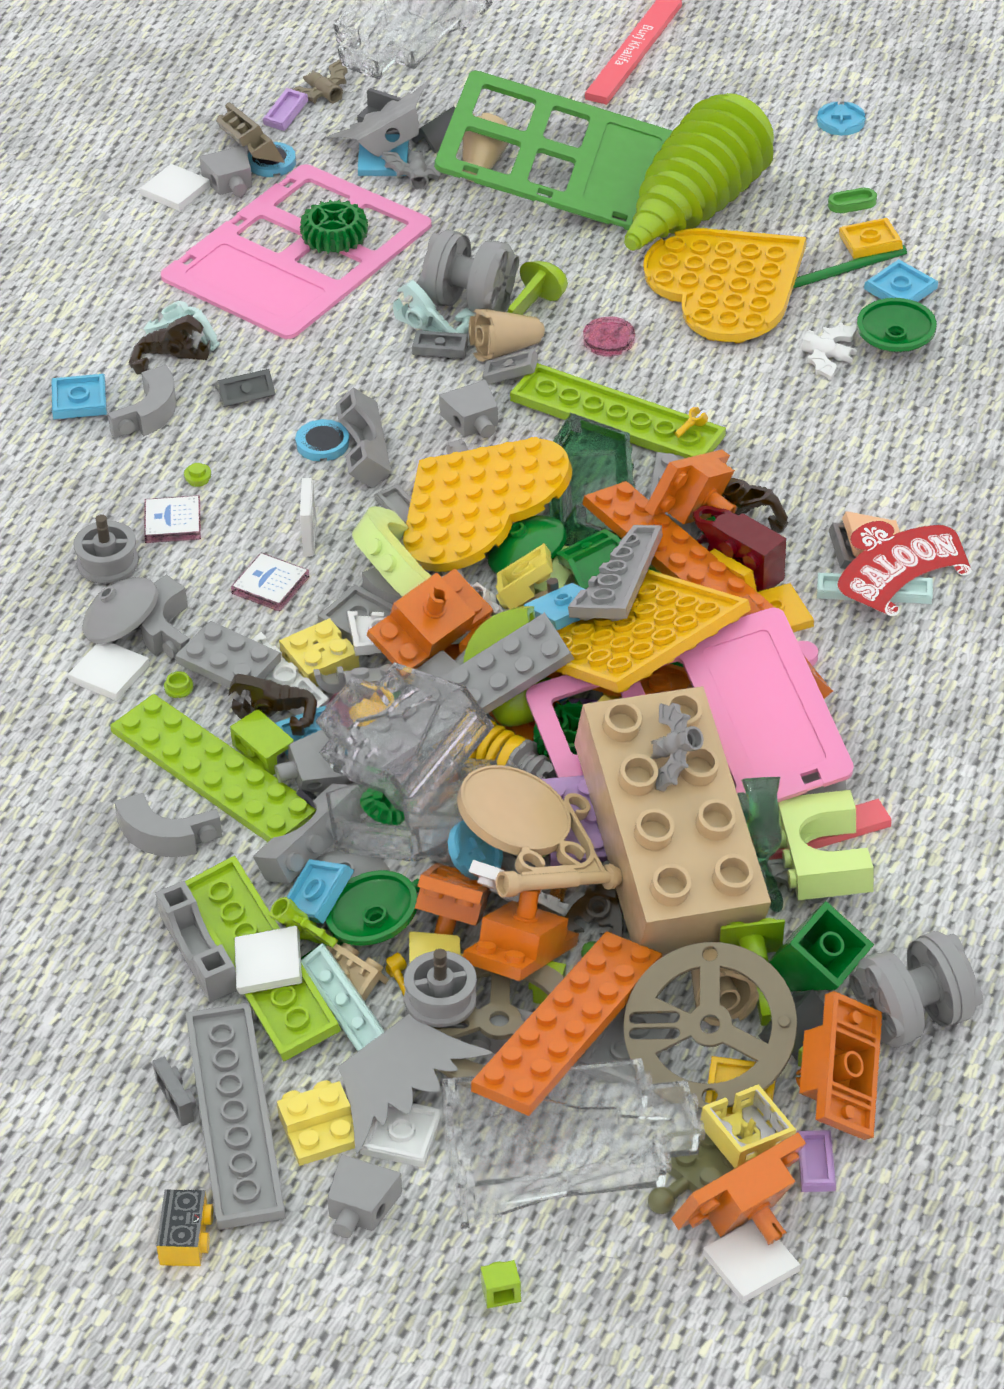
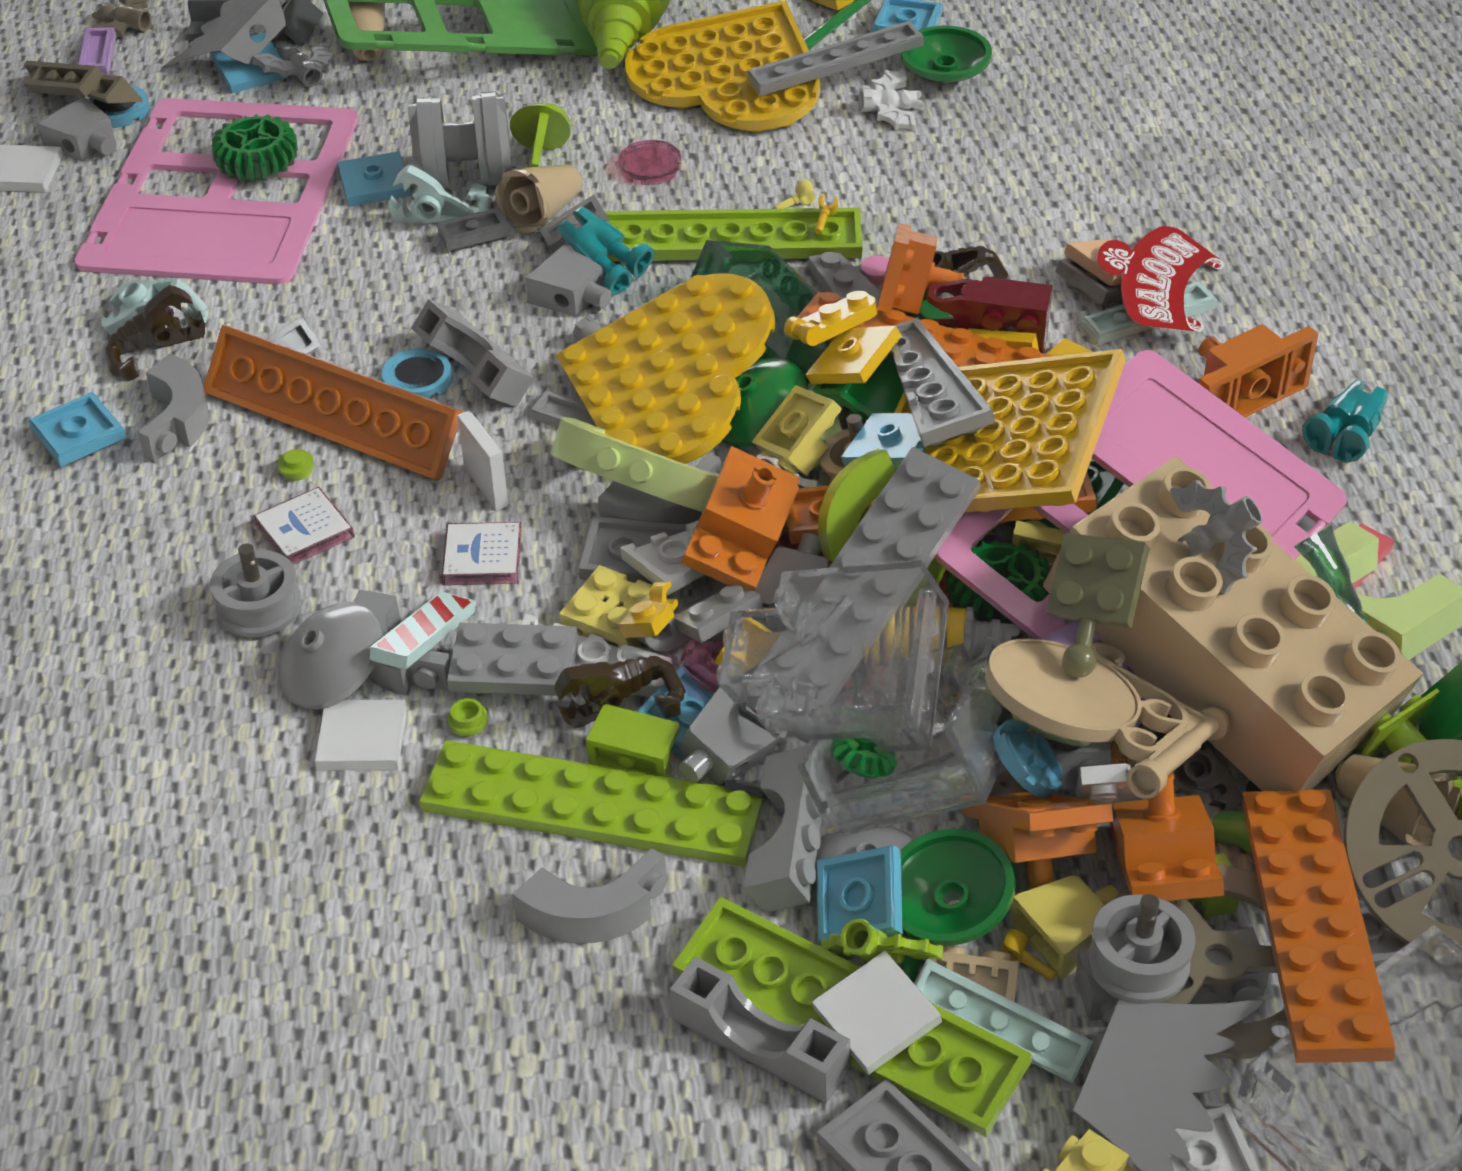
camera: 30 degrees left, 0 degrees up
none -> orange plate [203,325,463,480]
none -> medium azure plate [337,151,412,207]
none -> light aqua tile [370,591,476,670]
none -> teal piece [557,206,654,295]
none -> yellow plate [618,581,678,638]
none -> light grey tile [746,21,924,96]
none -> light yellow hand [774,180,816,209]
none -> yellow plate [784,291,877,346]
none -> yellow plate [806,326,902,384]
none -> olive plate [1046,533,1150,678]
none -> orange brick [1198,324,1319,418]
none -> teal piece [1302,379,1388,463]

